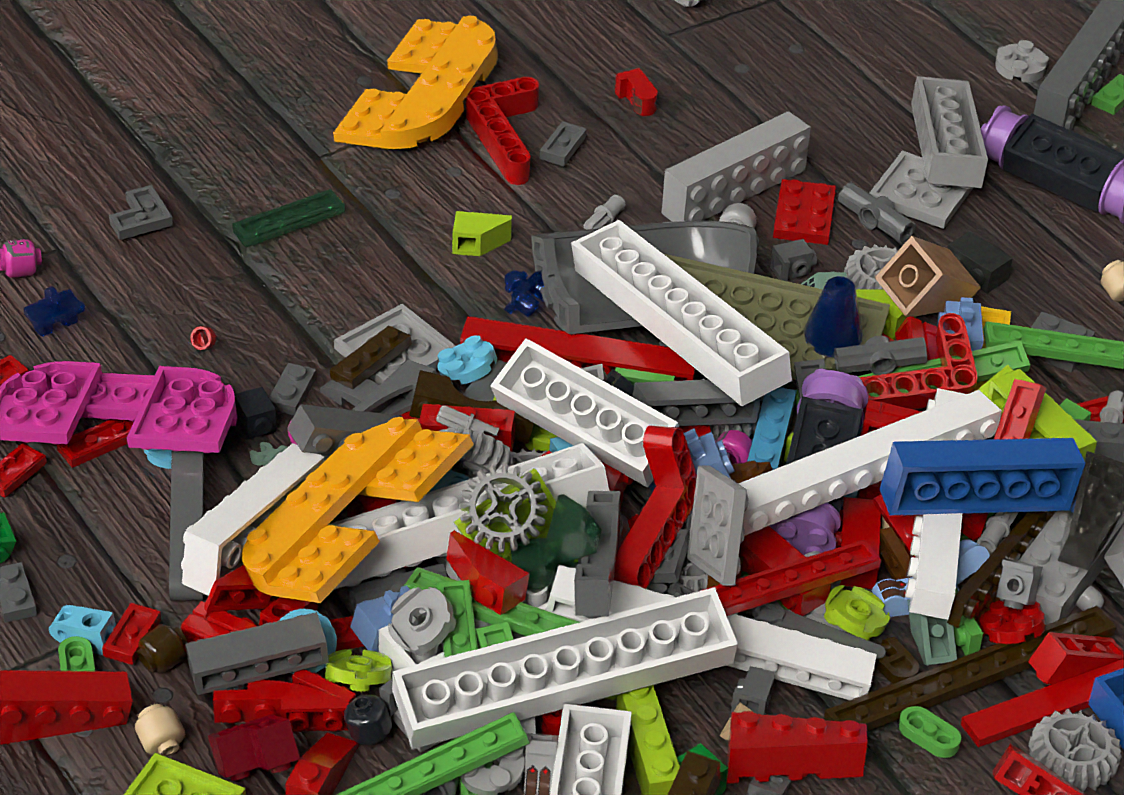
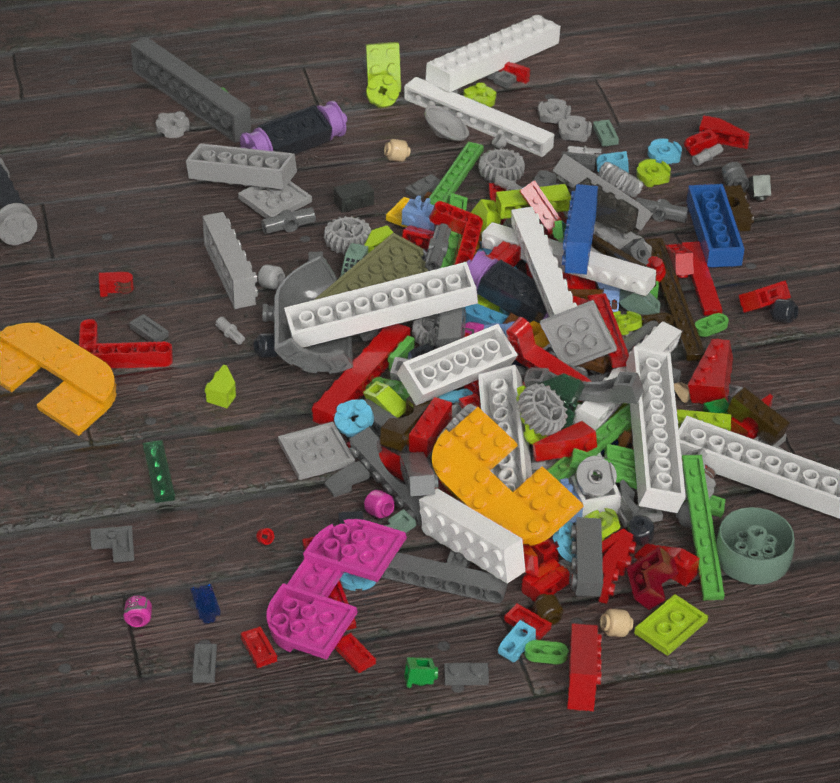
camera: 70 degrees left, 0 degrees up
dark grey plate [269,363,316,415] -> none
dark brown plate [330,325,412,389] -> none
light grey axle [436,405,499,439] -> none
clear blue hips [504,270,545,317] -> none
red plate [773,179,836,245] -> none
clear blue cone [804,276,863,357] -> none
medium nougat slope [875,236,981,317] -> none
light grey gear [1029,709,1121,792] -> none

